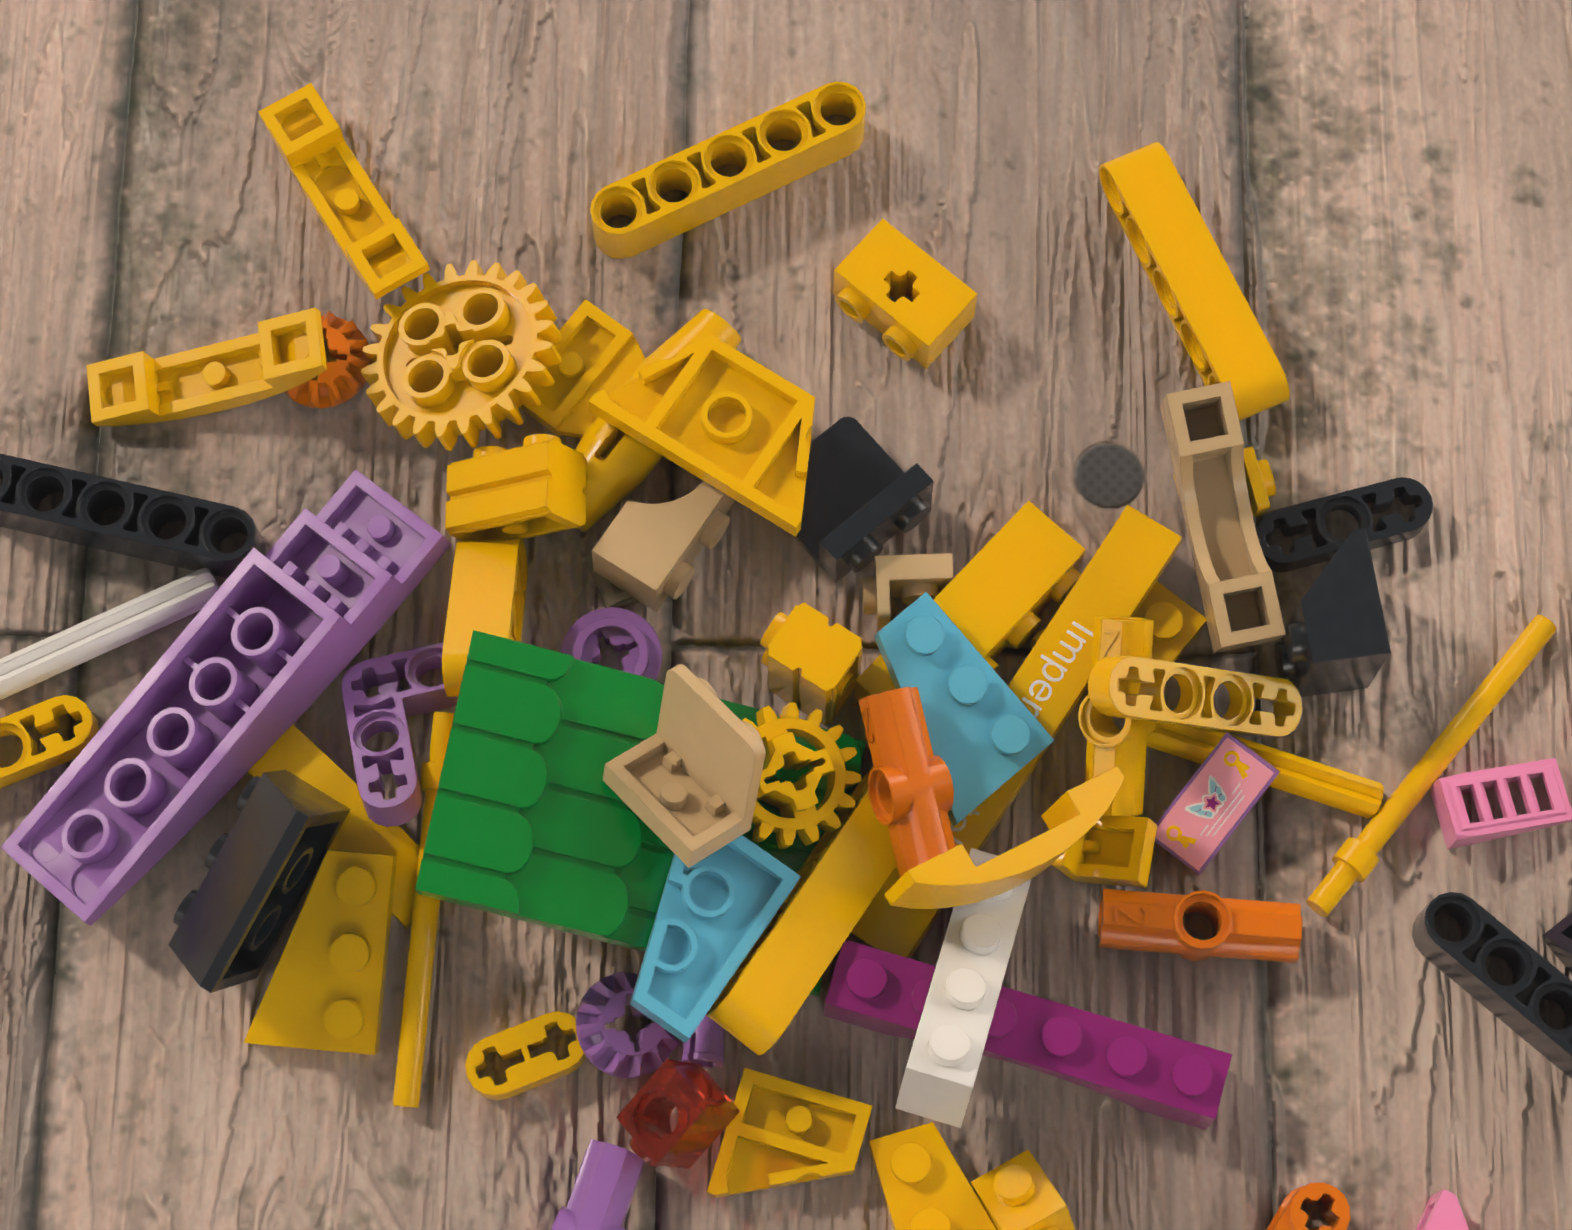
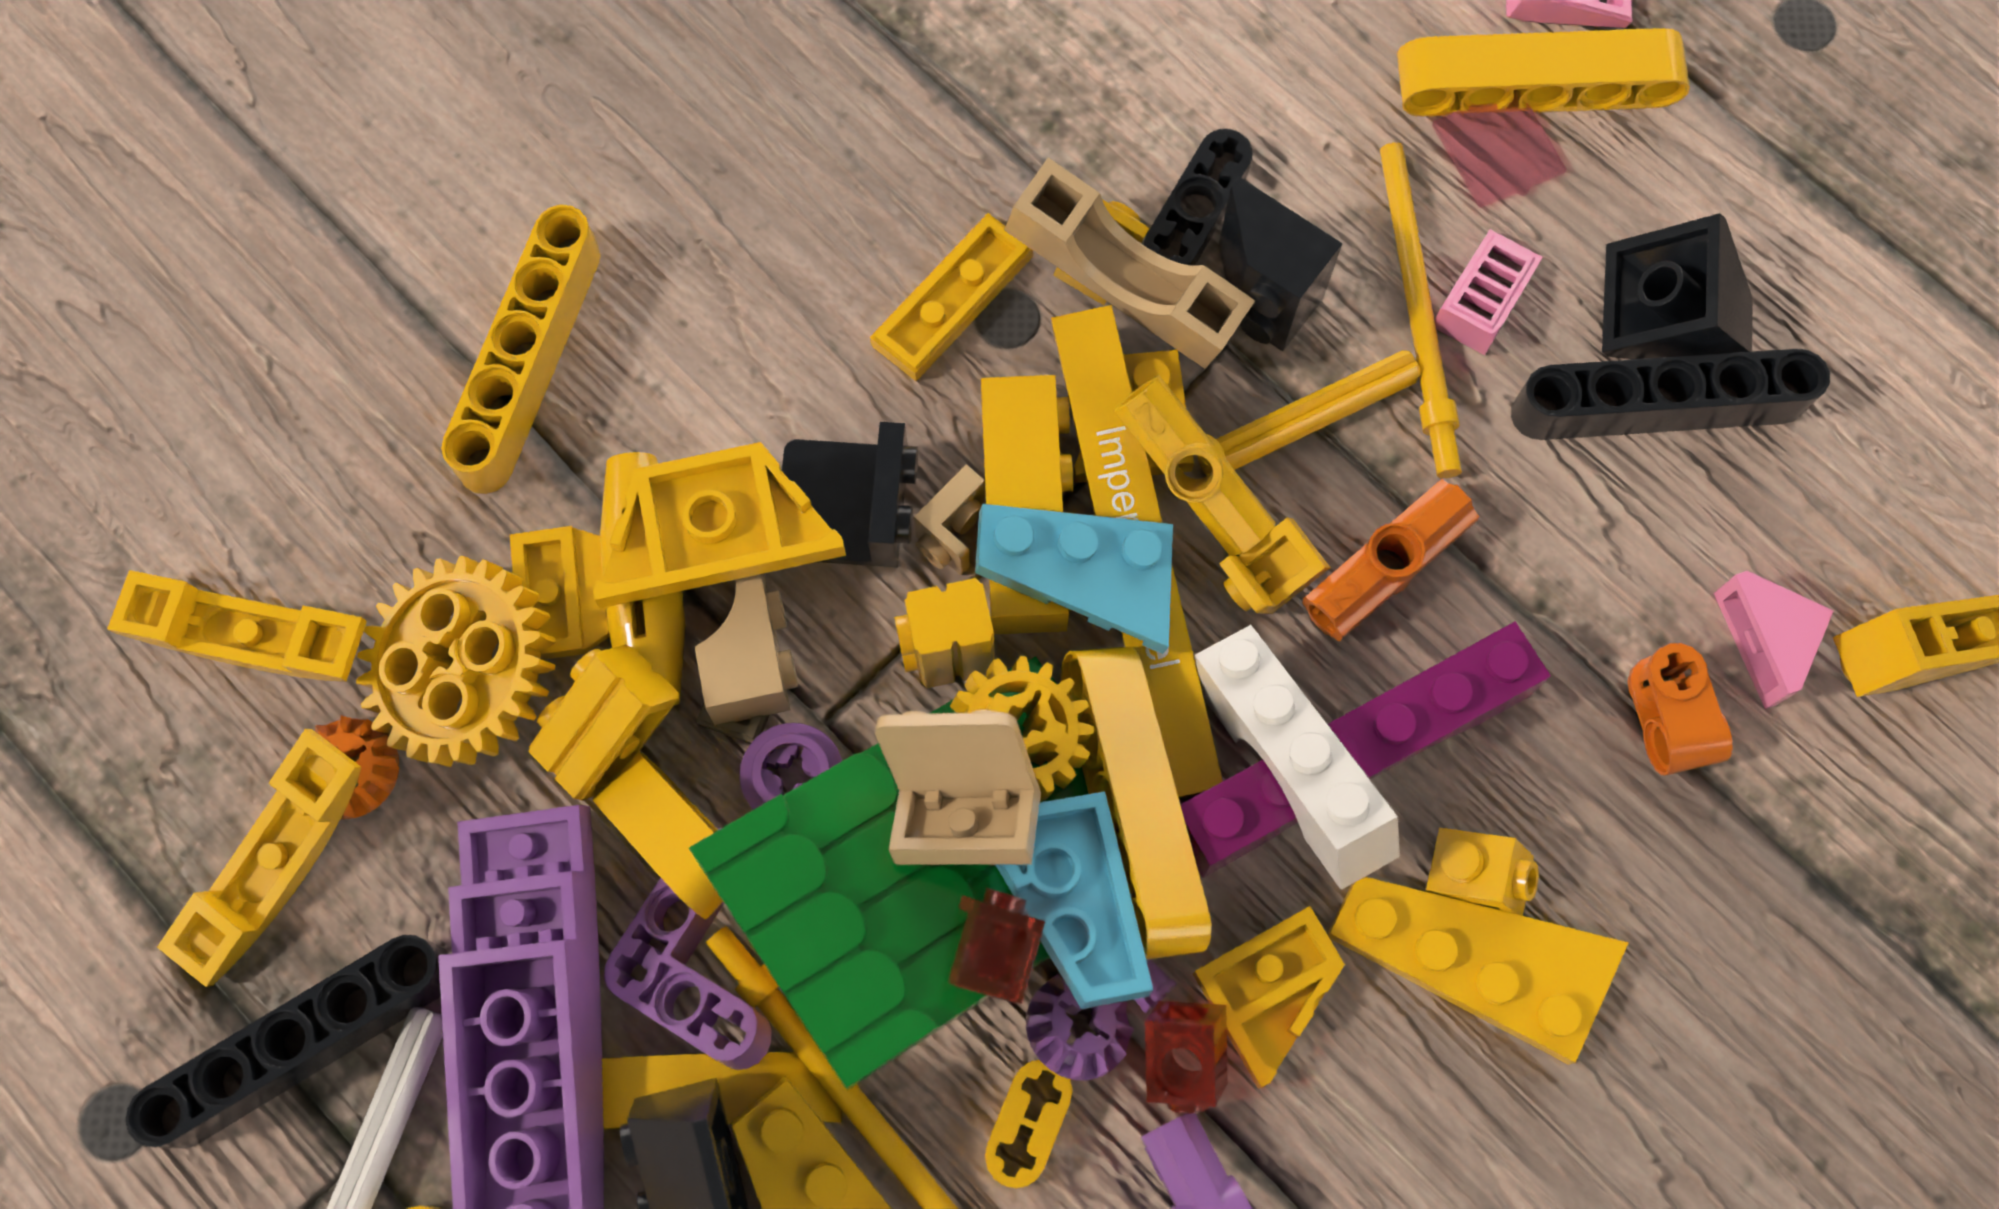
camera: 45 degrees left, 0 degrees up
yellow brick [833,218,978,369] -> none
orange piece [858,687,955,878] -> none
yellow slope [884,766,1124,909] -> none
yellow beam [1088,656,1303,736] -> none
yellow beam [1099,142,1290,421] -> none
bright pink tile [1155,732,1280,875] -> none
none -> yellow tile [870,213,1033,382]
none -> clear red bracket [948,888,1046,1005]

